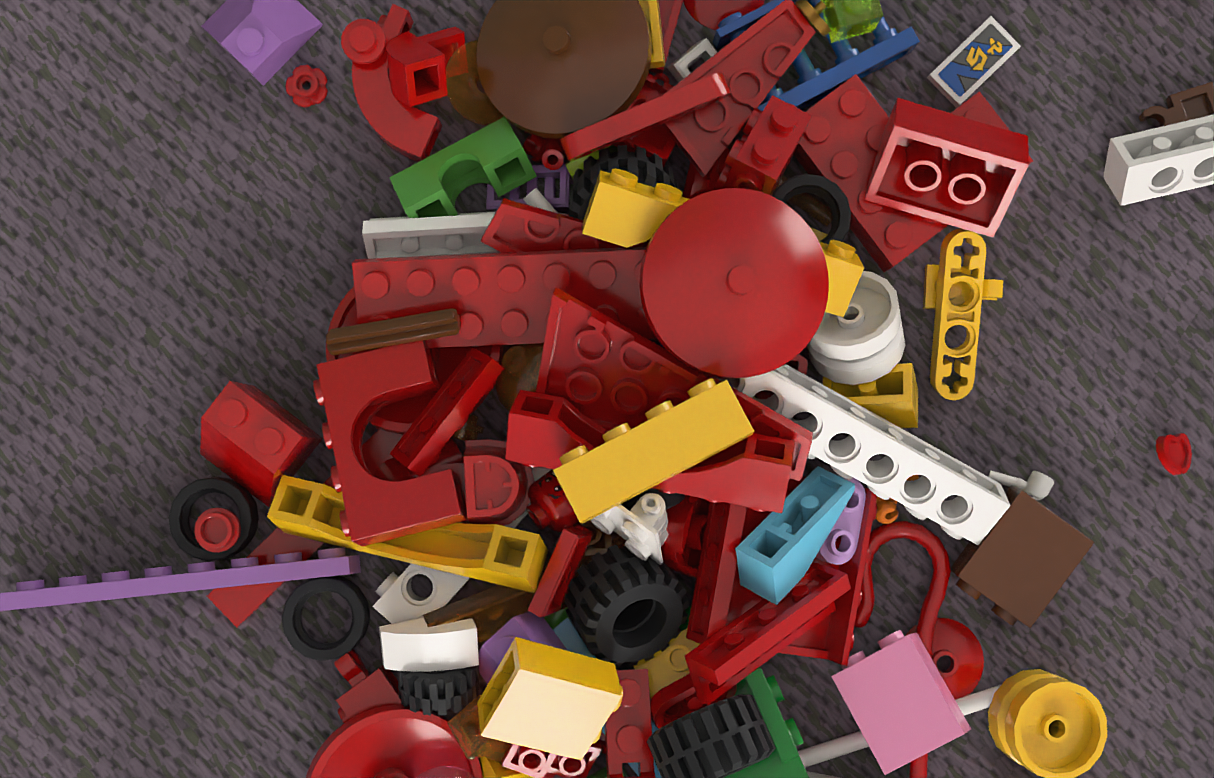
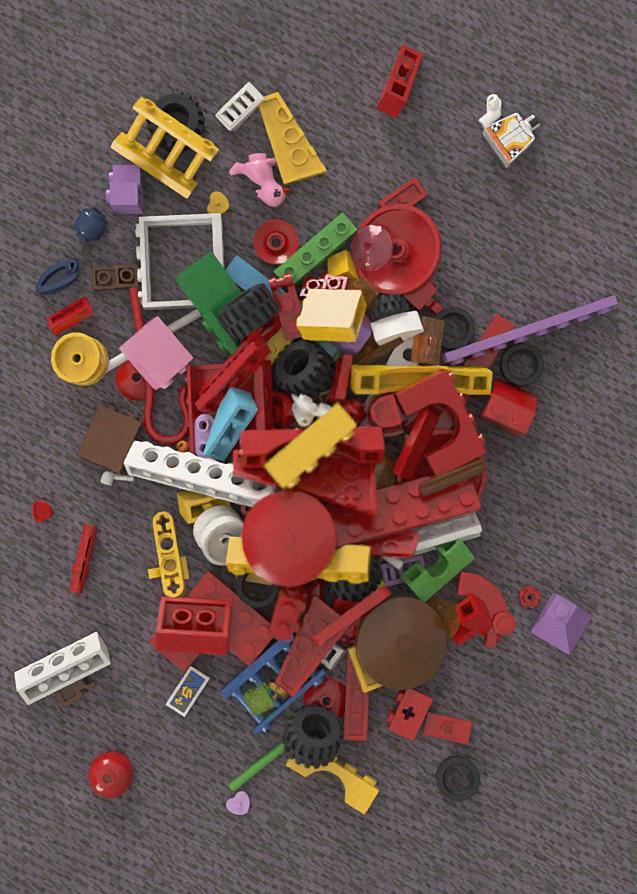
camera: 165 degrees right, 0 degrees up
red plate [194,507,241,552] -> none
red arm [522,134,565,170] -> none
none -> red pin [68,524,98,594]
none -> clear orange slope [411,317,445,366]

